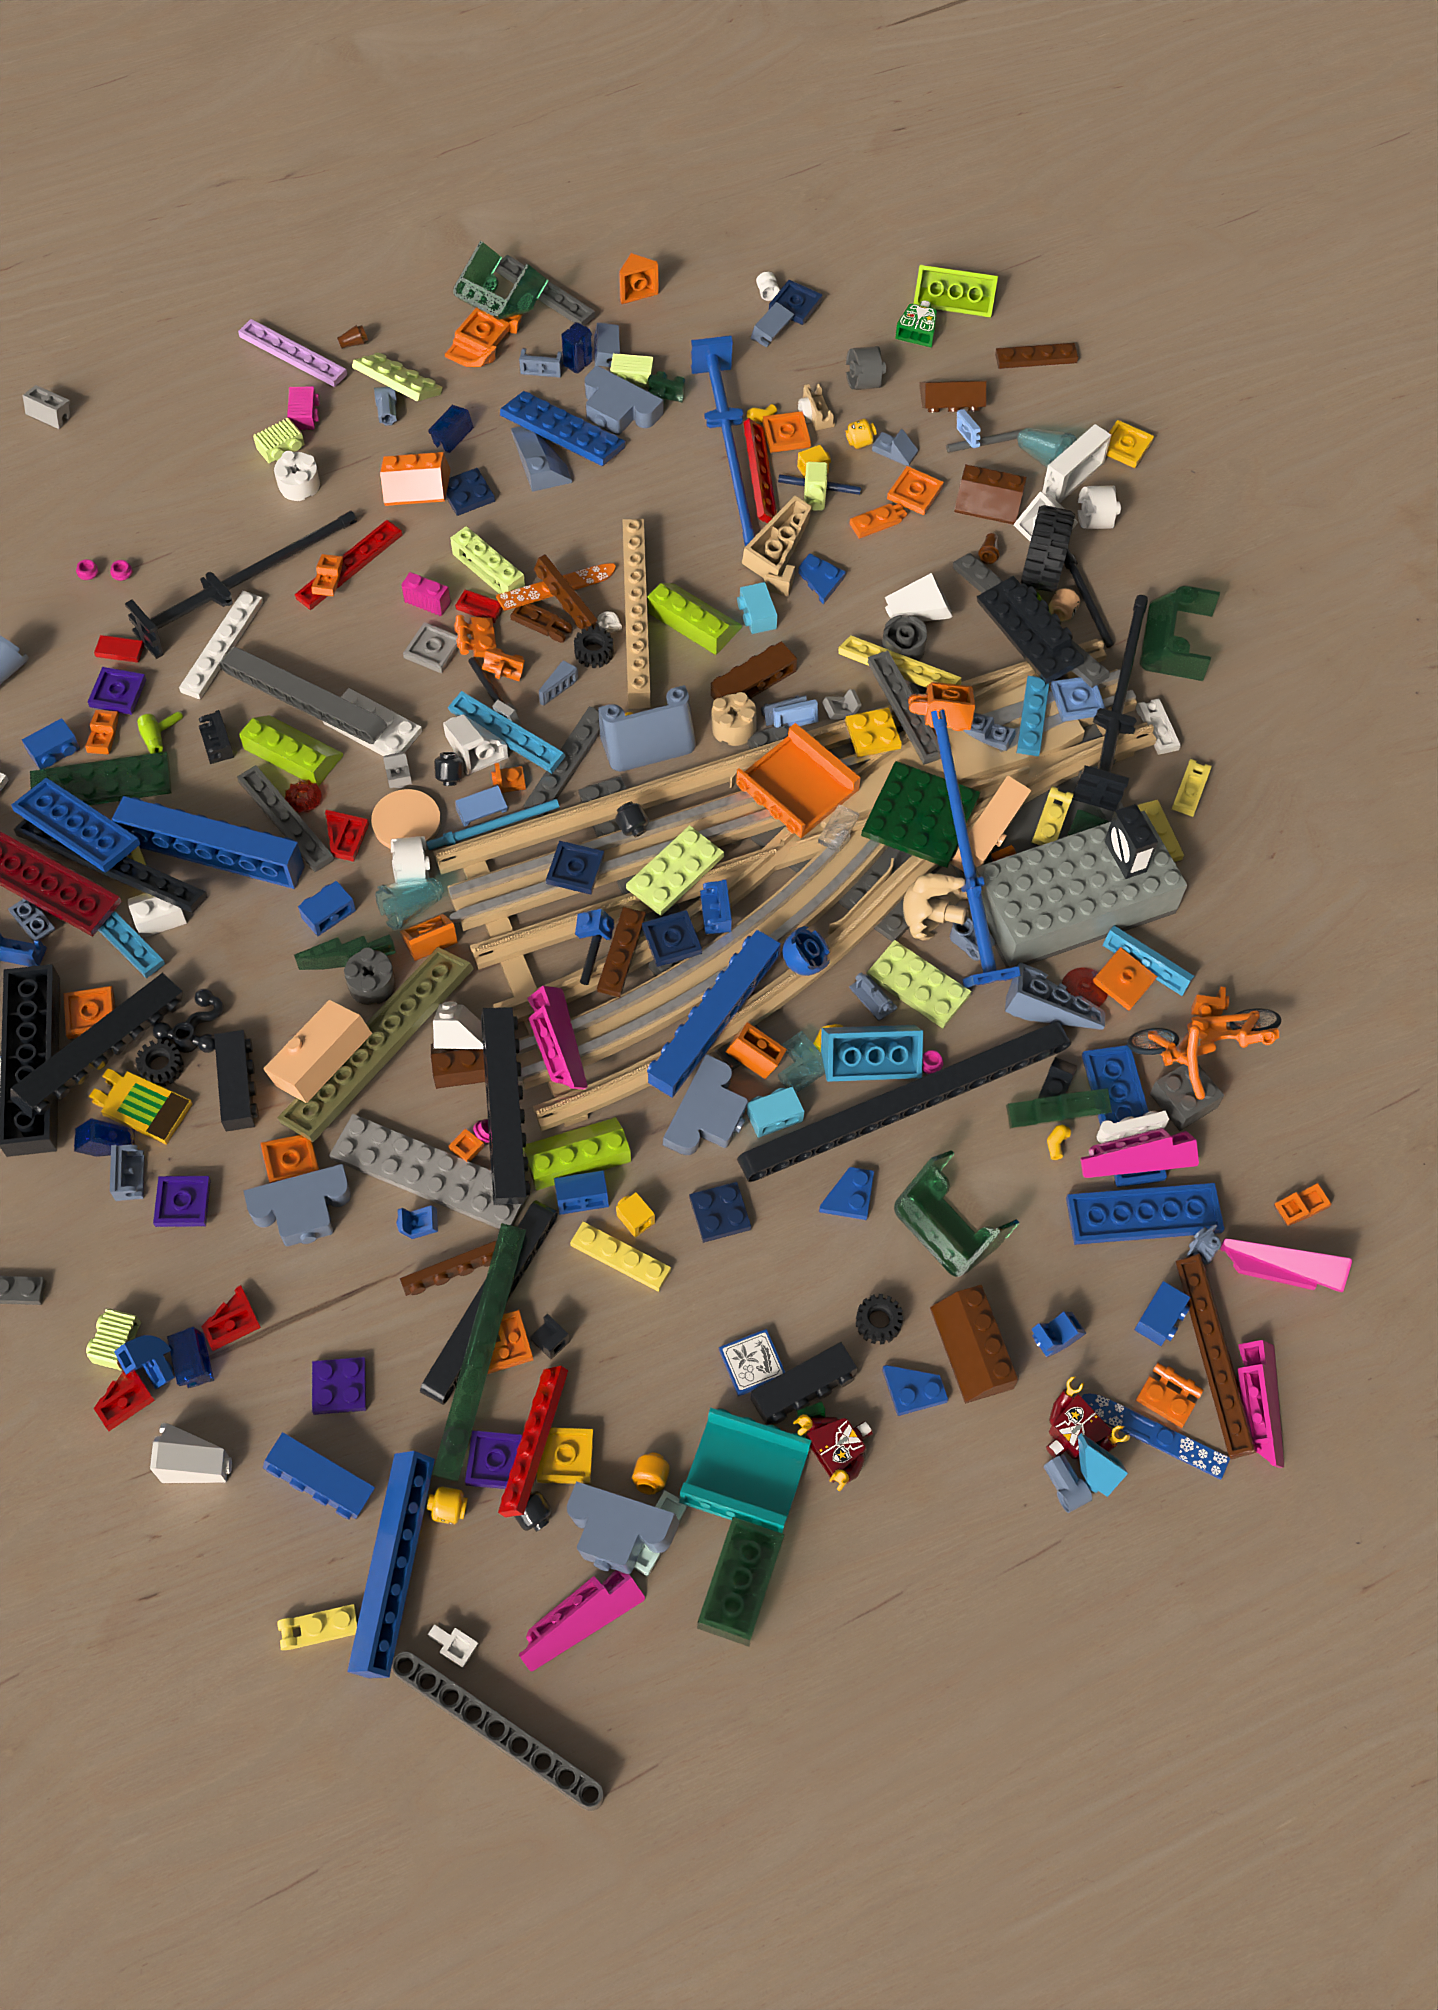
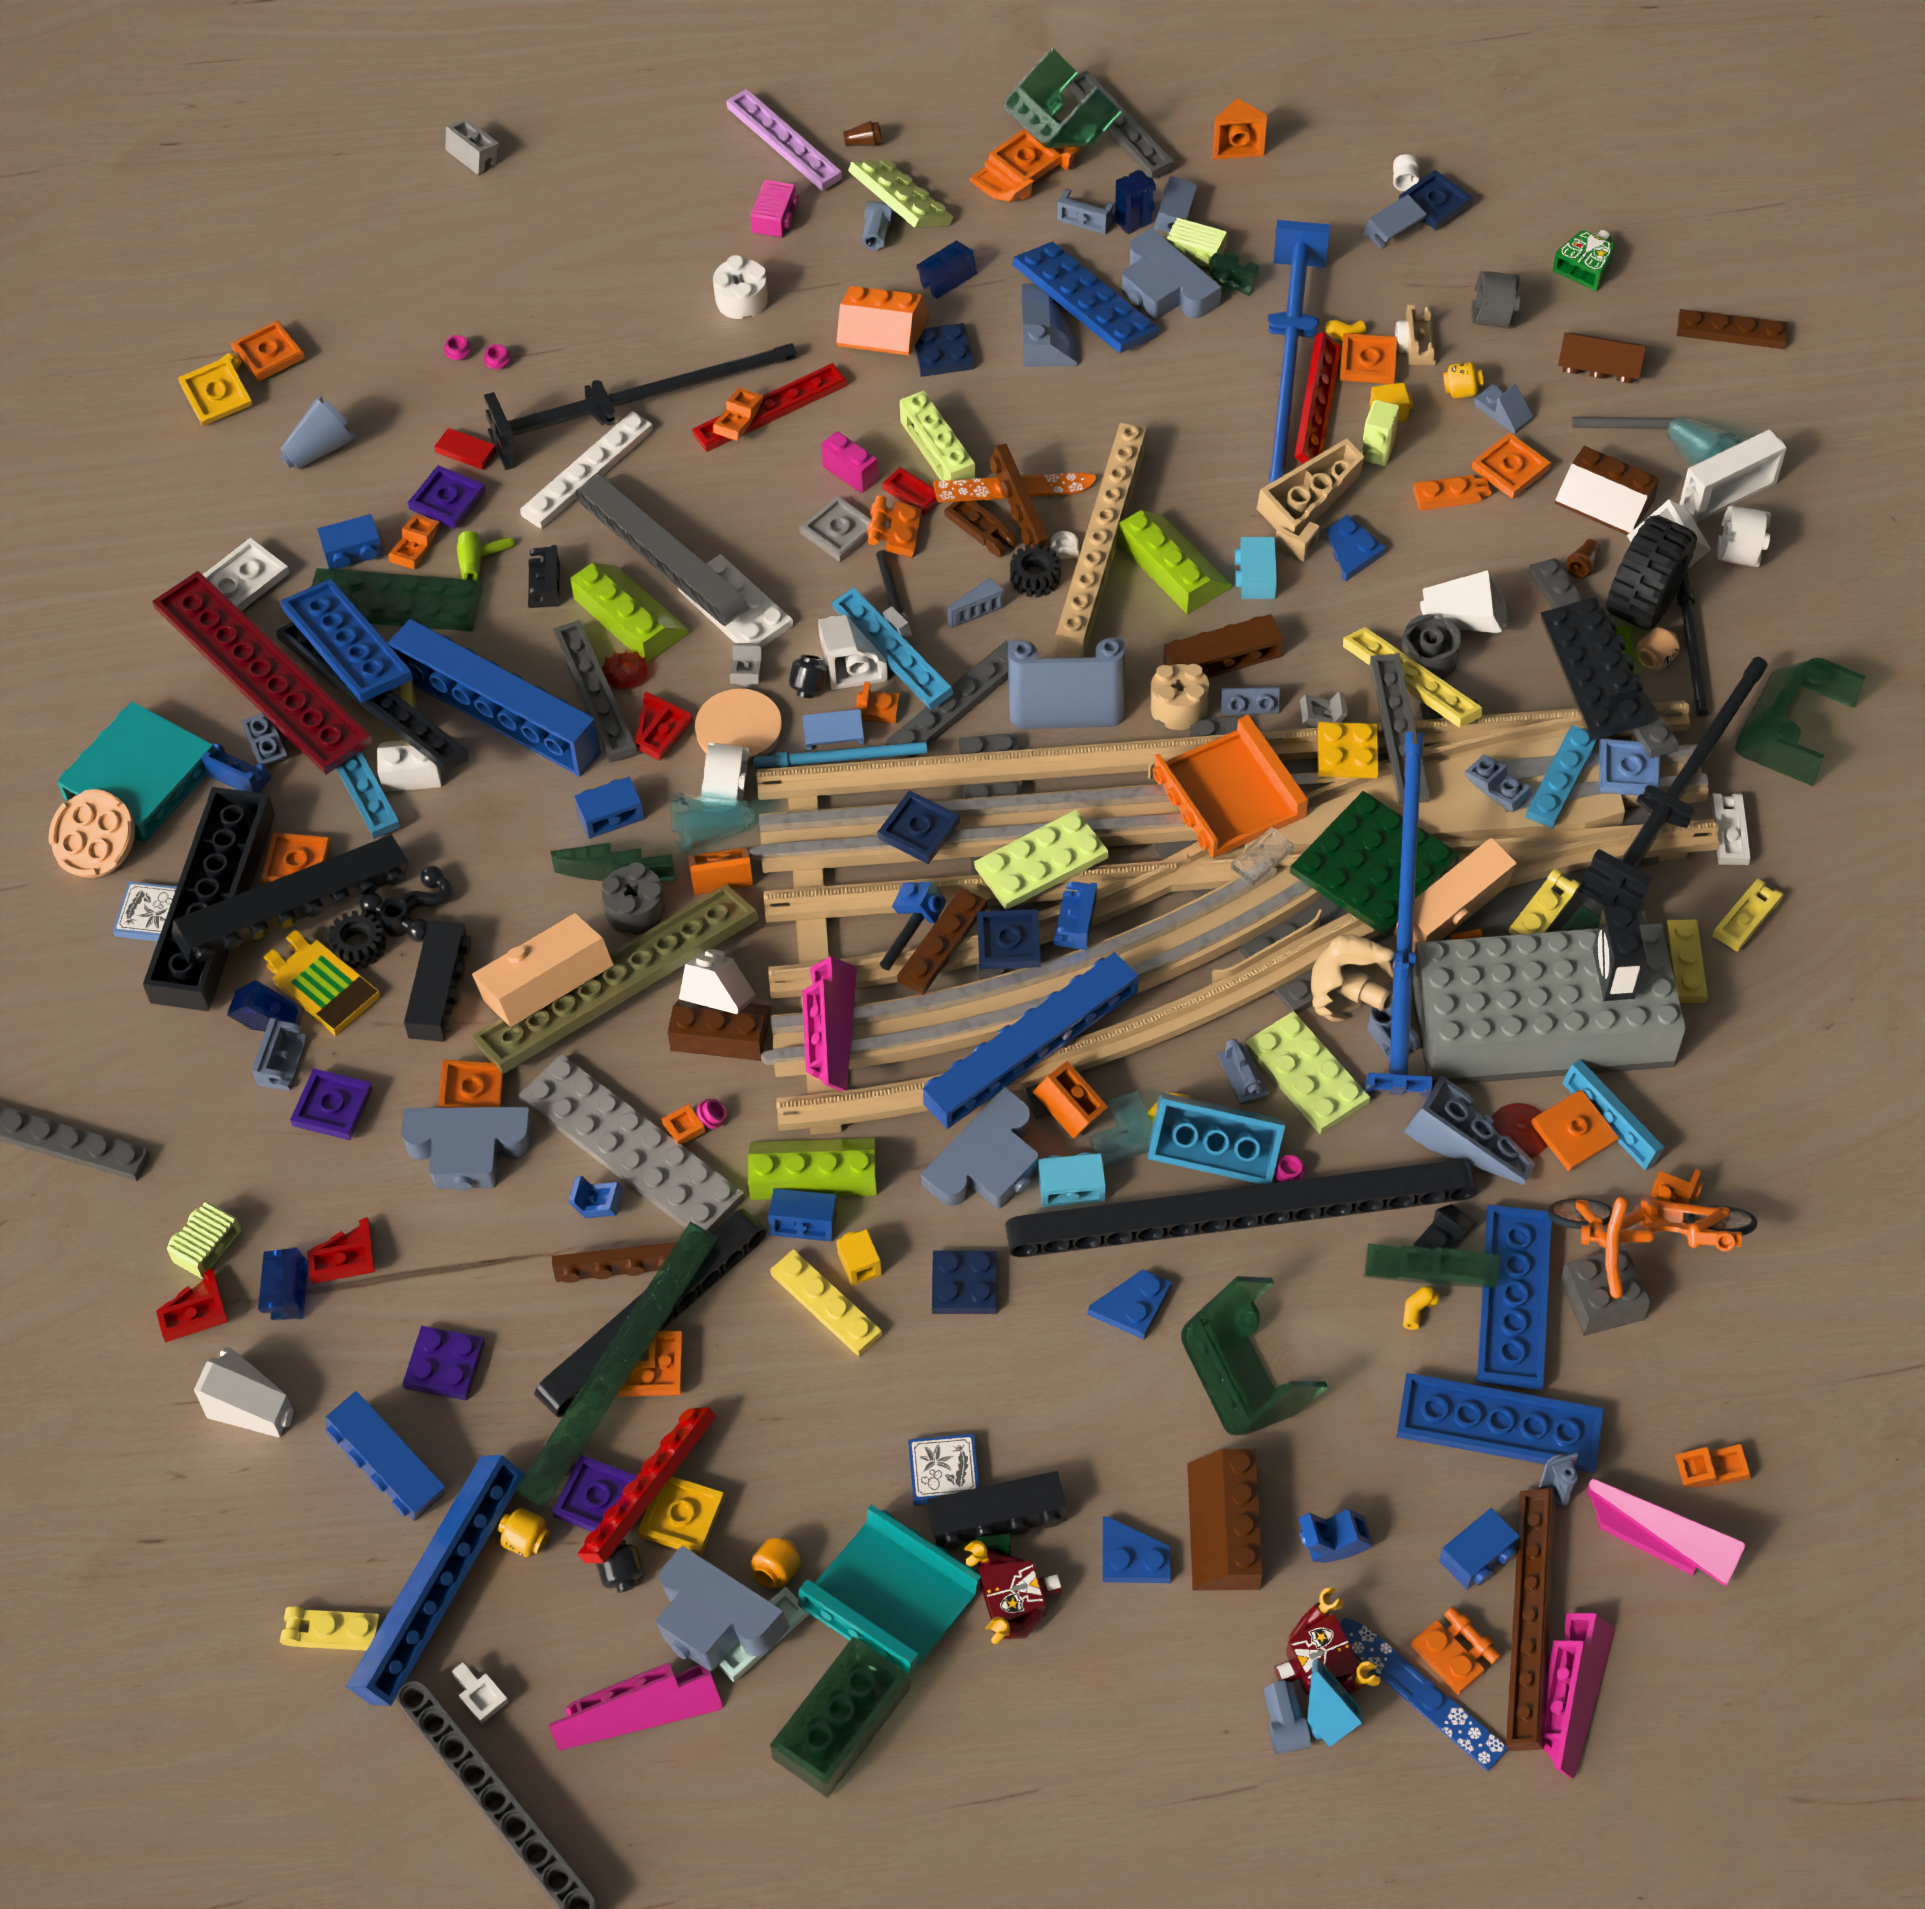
camera: 20 degrees right, 5 degrees down
blue brick [114,1335,175,1390] -> none
yellowish green brick [253,418,305,463] -> none
black brick [481,1007,530,1205] -> none
orange hips [482,647,525,681] -> none
black panel [530,1314,570,1359] -> none
black head [615,801,649,838] -> none
light blue tile [773,699,819,728] -> none
dark blue bar [778,474,861,495] -> none
blue cylinder [782,926,830,976] -> none
black tyre [856,1294,903,1345] -> none
orange hinge [908,682,975,731] -> none
lime slope [913,265,998,317] -> none
light blue tile [957,409,980,448] -> none
dark pink wedge [1081,1128,1199,1178] -> none
white plate [1096,1111,1169,1143] -> none
yellow plate [1106,420,1154,468] -> none

